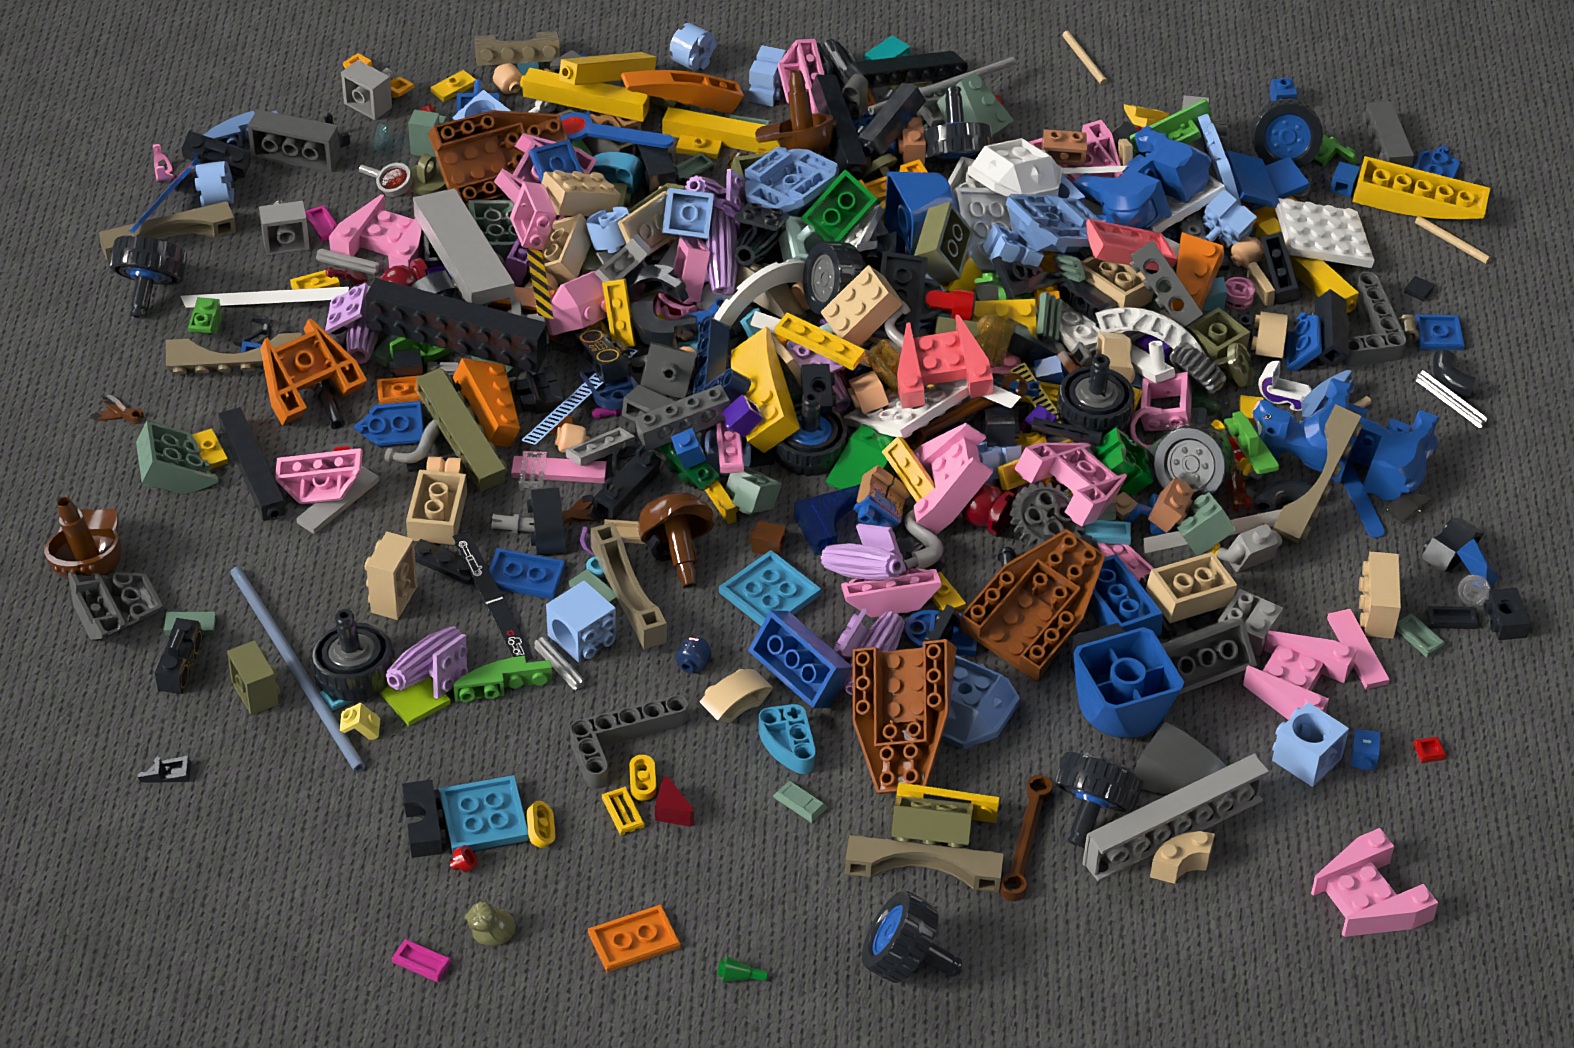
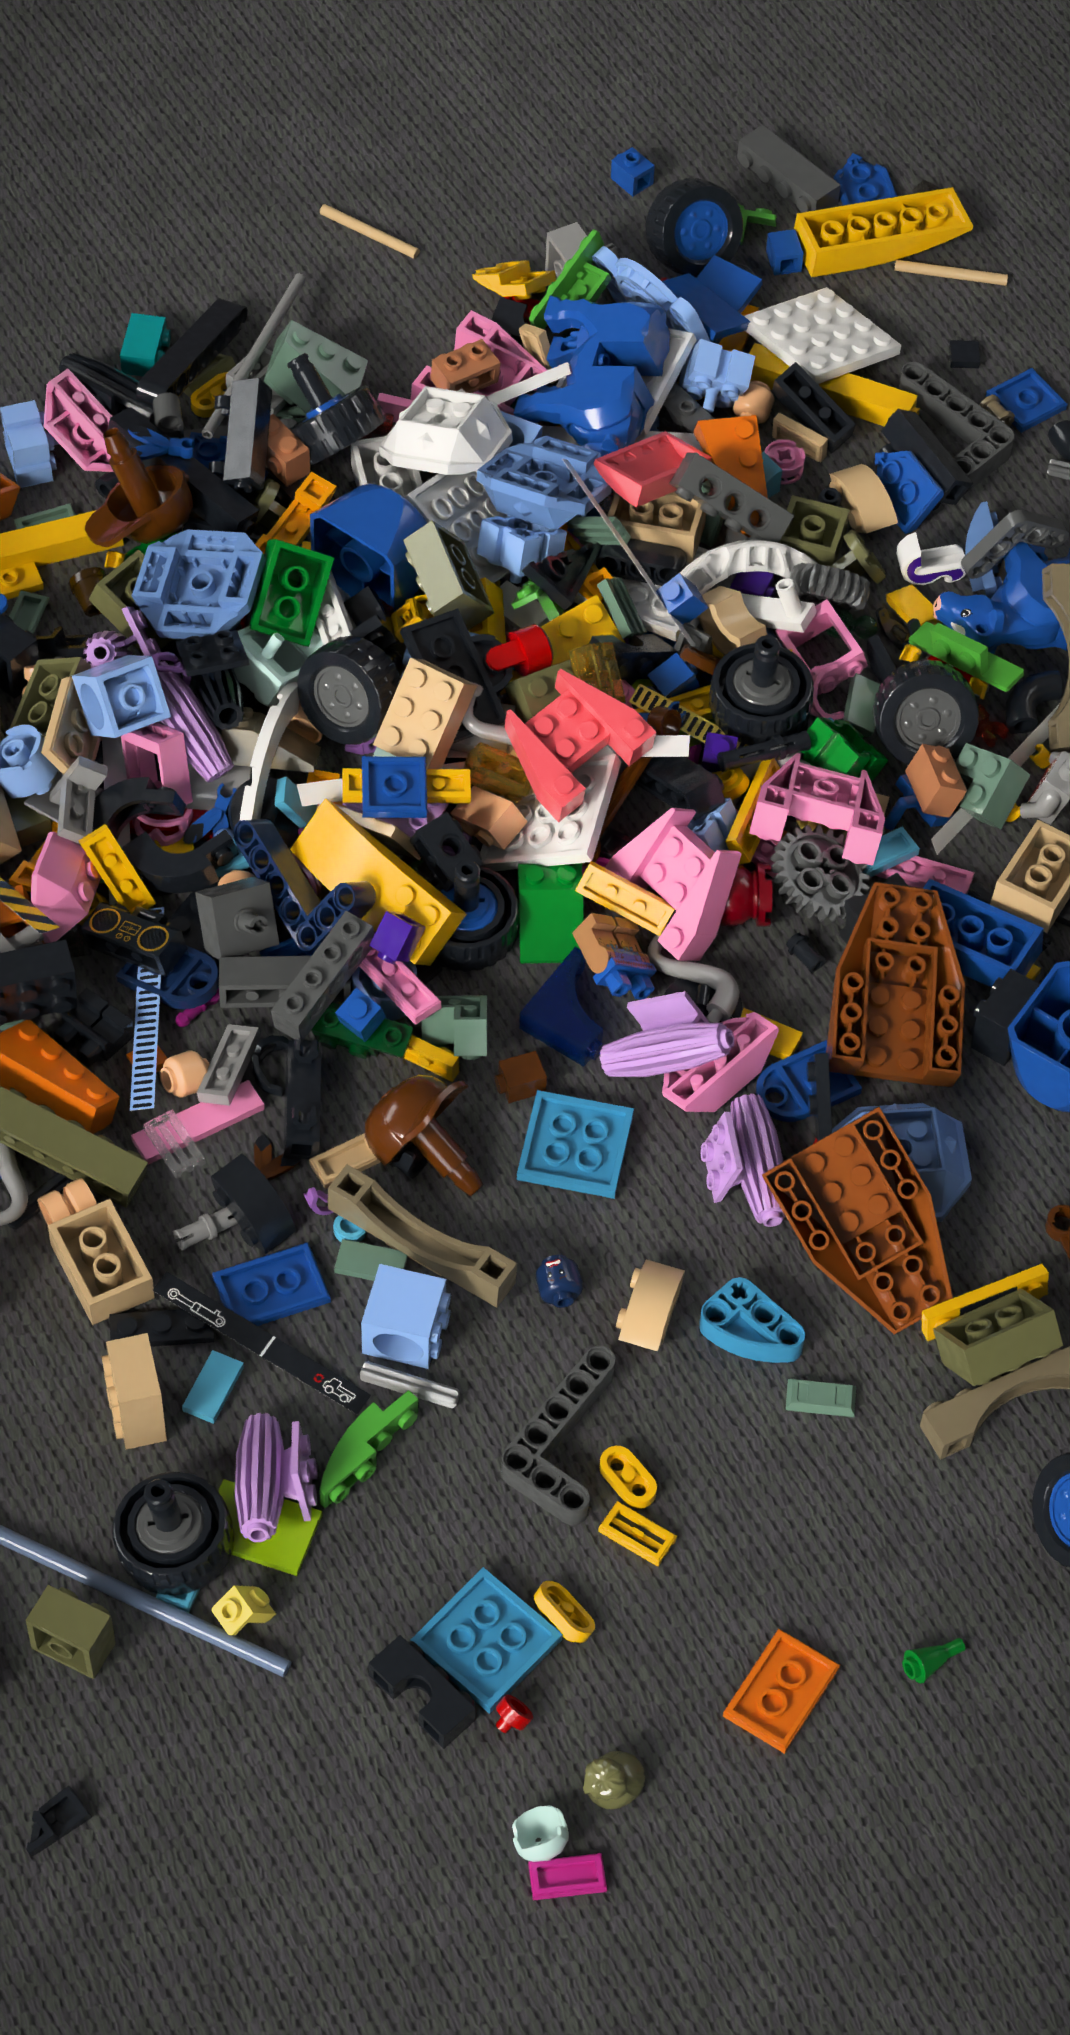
camera: 35 degrees left, 10 degrees up
dark red slope [655,776,694,827] -> none
blue brick [748,610,853,708] -> none
none -> blue piece [128,425,194,461]
none -> medium azure tile [182,1350,244,1424]
none -> blue tile [362,756,427,818]
none -> light aqua hair [512,1805,569,1862]
none -> white sticker [562,459,697,647]
none -> blue brick [656,573,709,624]
none -> dark grey beam [961,510,1069,579]

